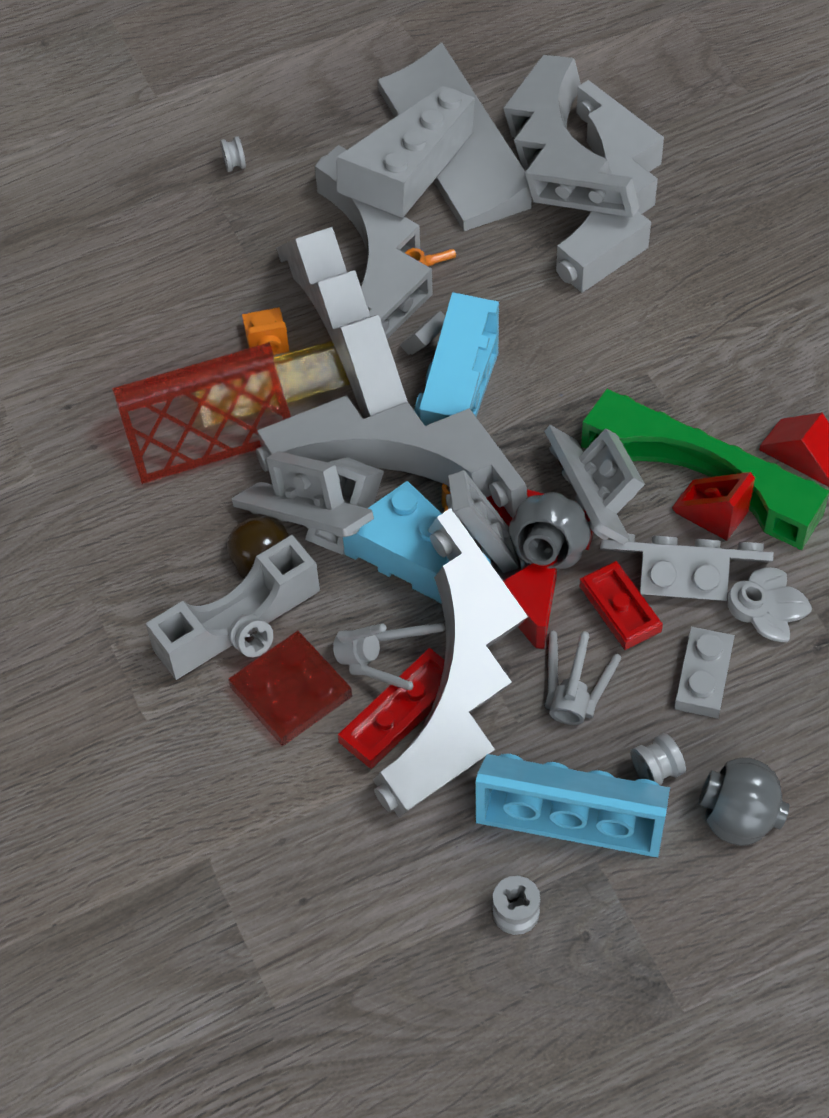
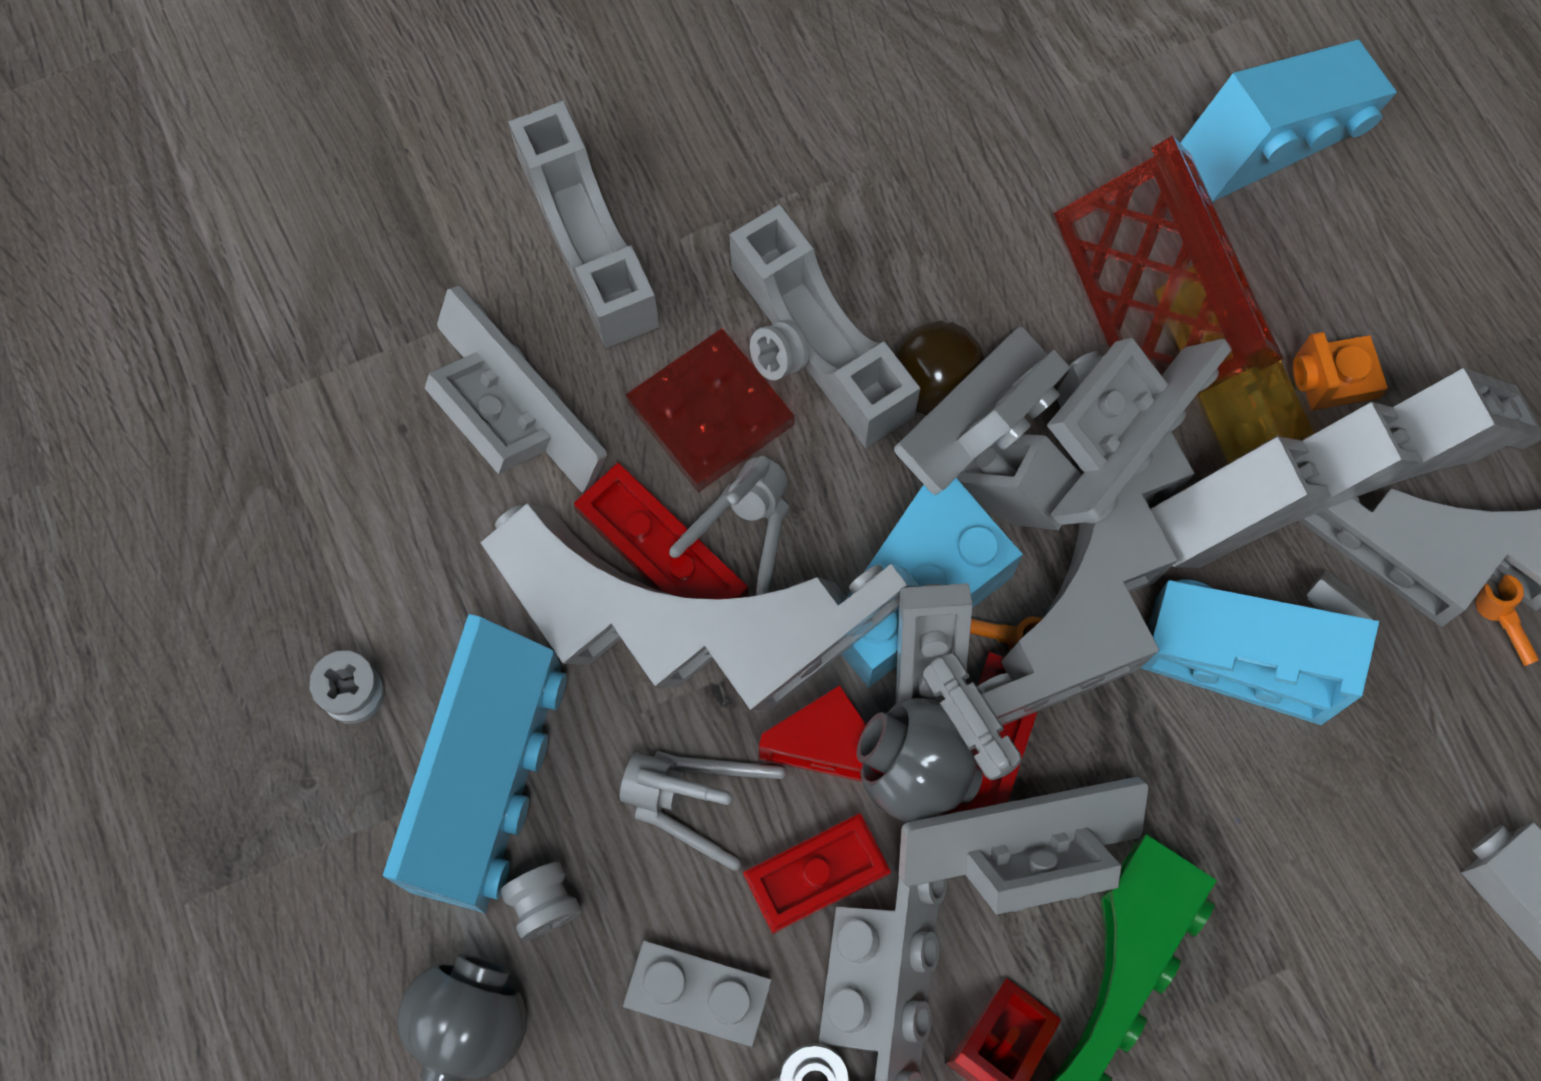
camera: 90 degrees right, 15 degrees up
none -> light grey bracket [425,285,607,492]
none -> light grey arch [508,101,660,349]
none -> light grey axle [923,654,1022,780]
none -> light grey bracket [1047,338,1232,525]
none -> medium azure wedge [1176,39,1397,202]

